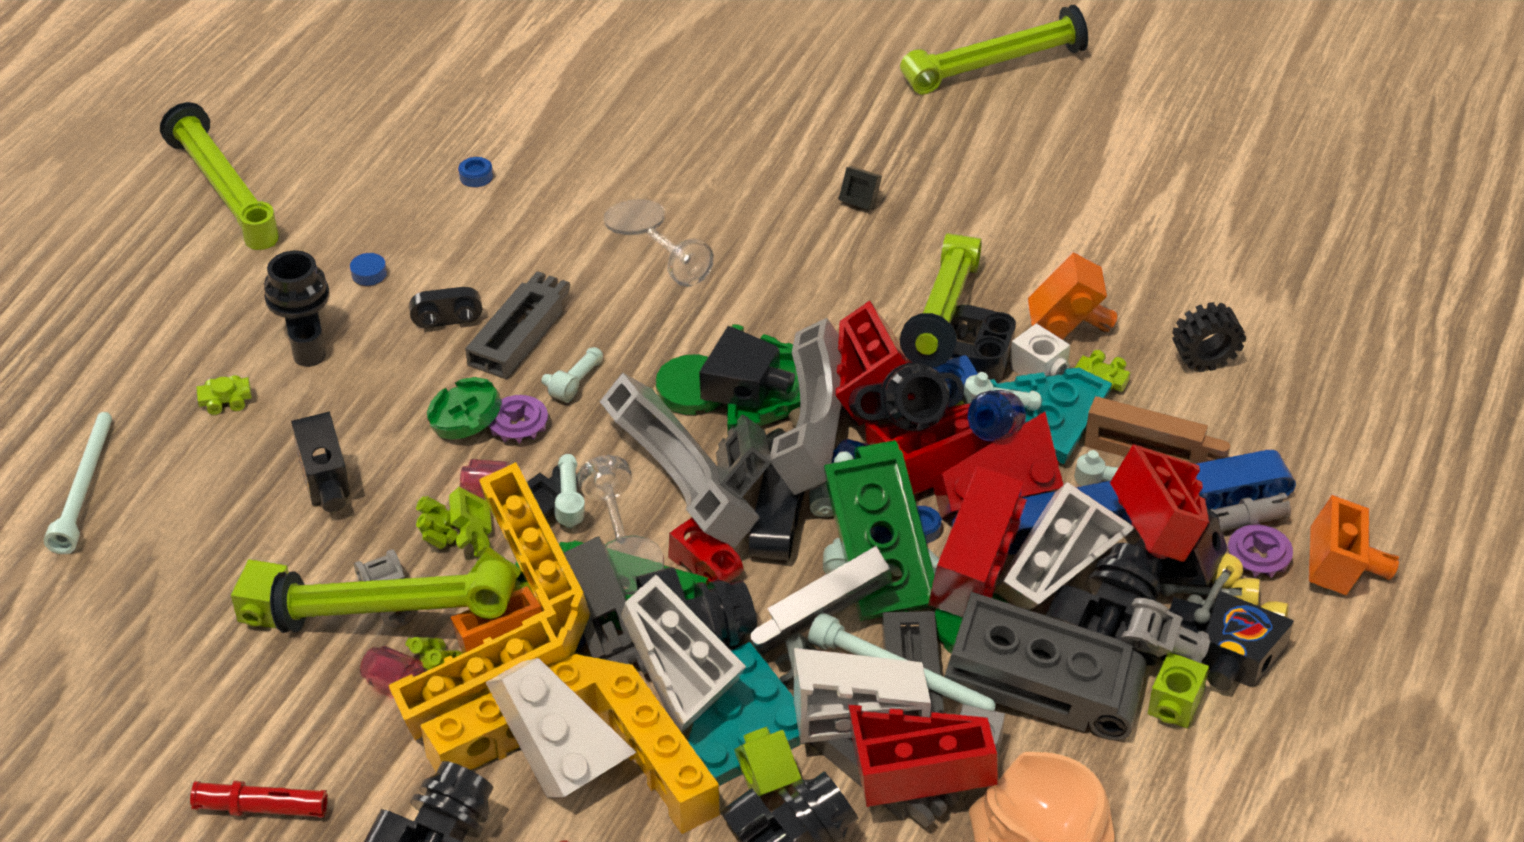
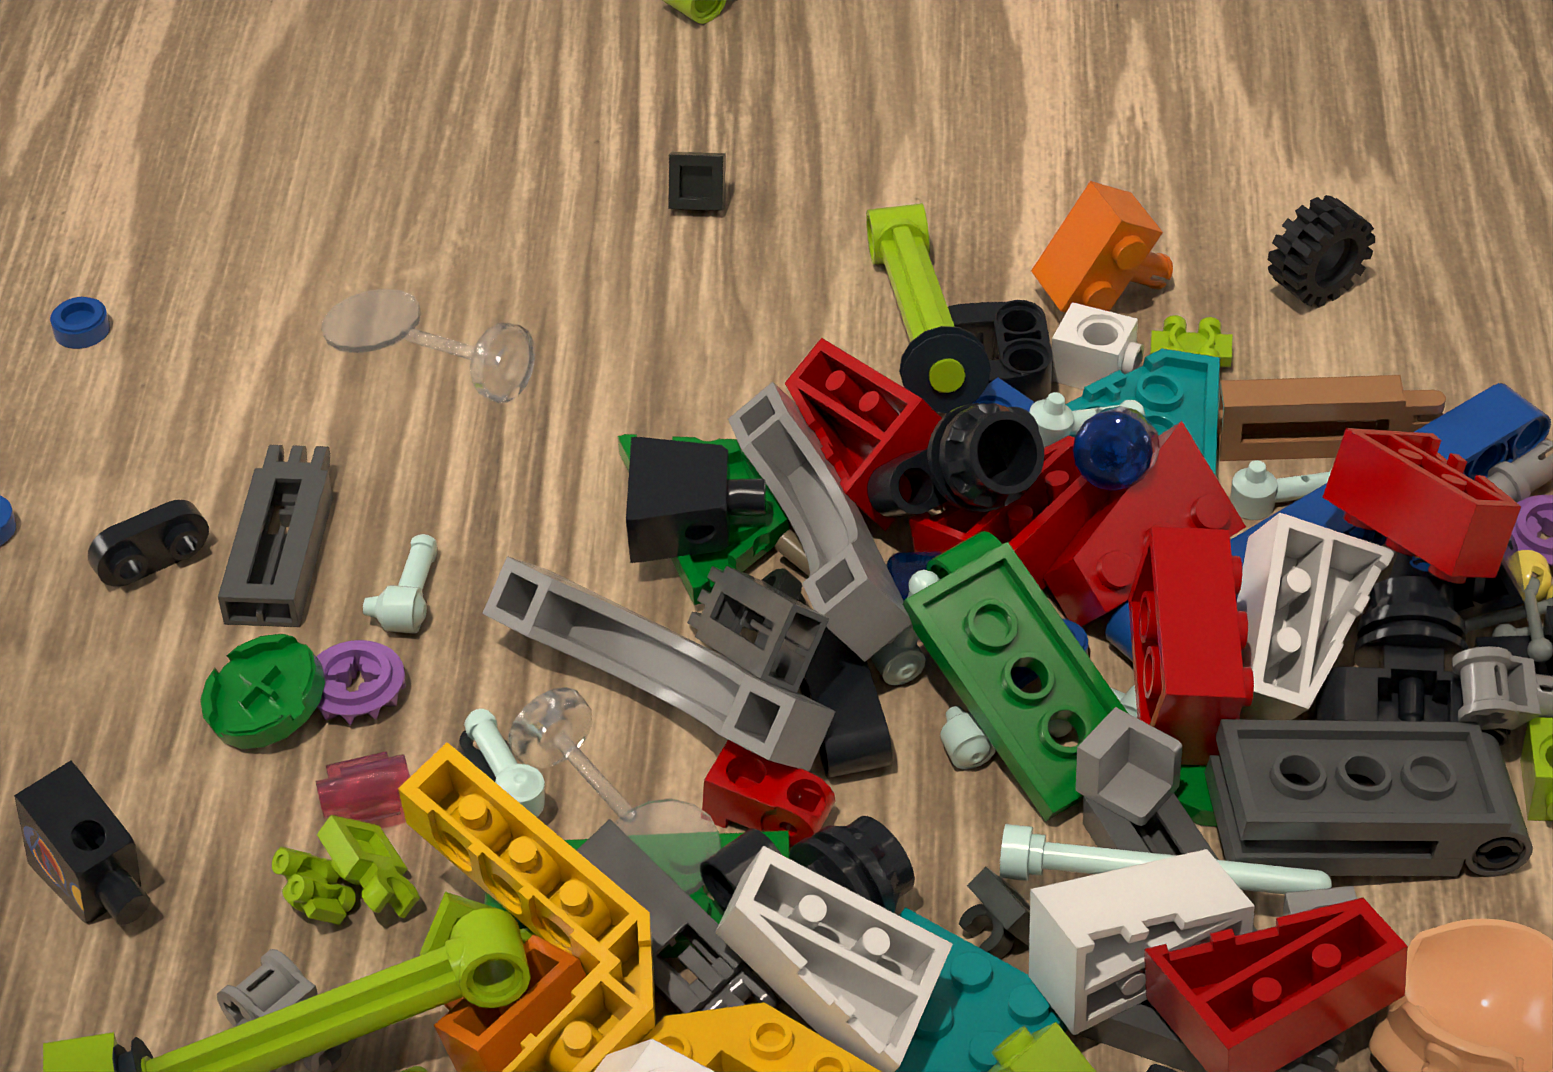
camera: 20 degrees left, 0 degrees up
green tile [656,354,723,415] -> none
hinge [751,546,892,653] -> none
none -> light grey panel [1076,707,1182,826]

